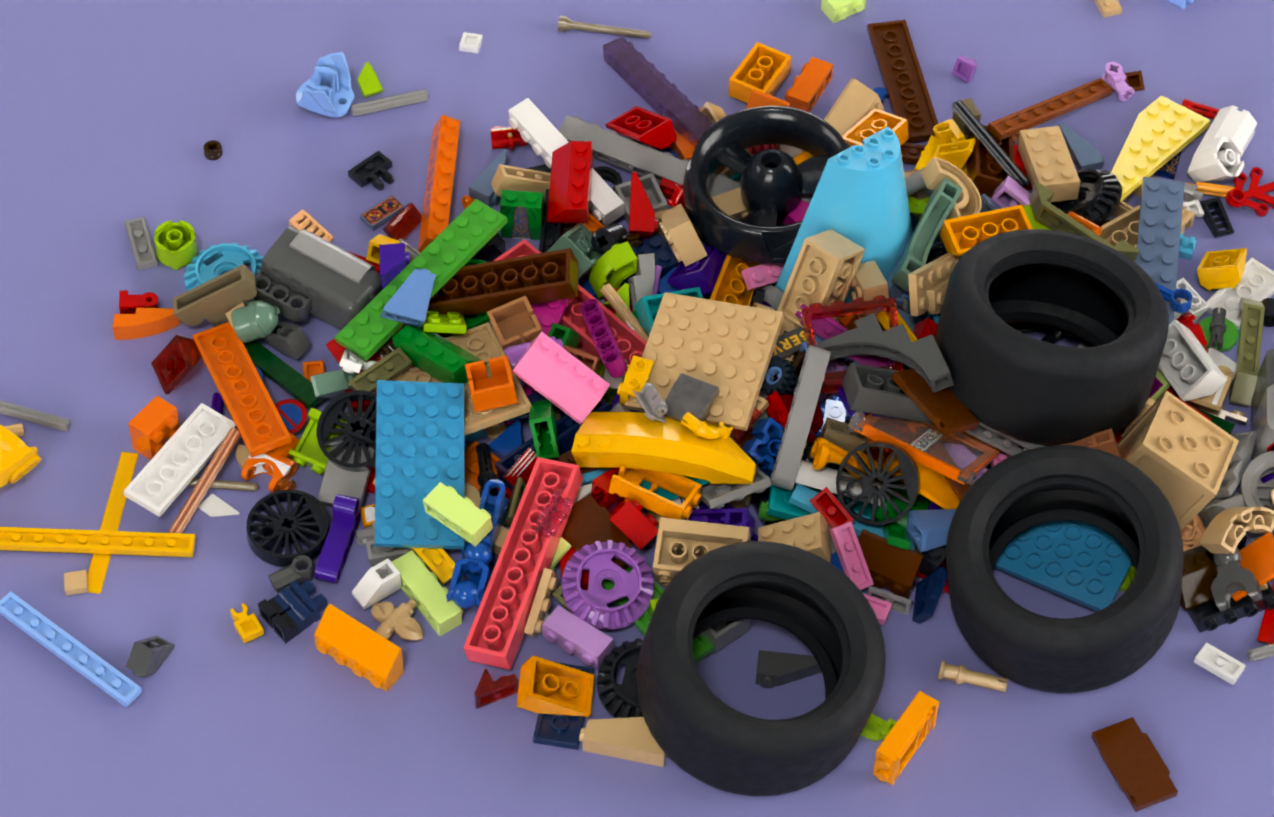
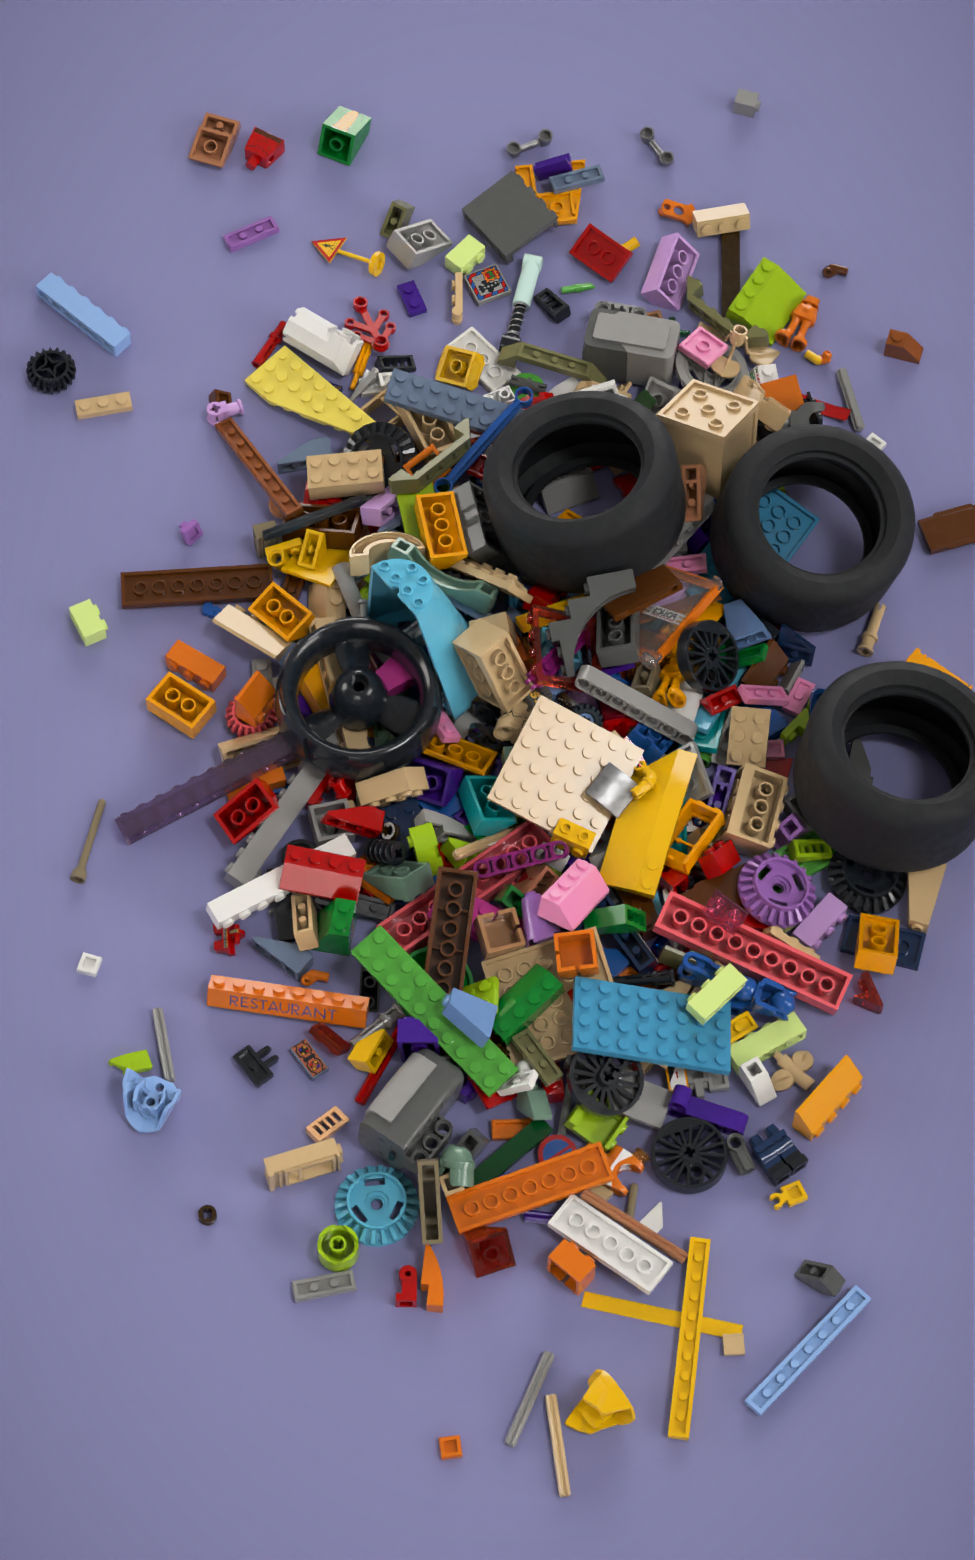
camera: 85 degrees left, 10 degrees up
light grey hinge [633,383,668,423] -> none
none -> tan door [263,1137,344,1192]

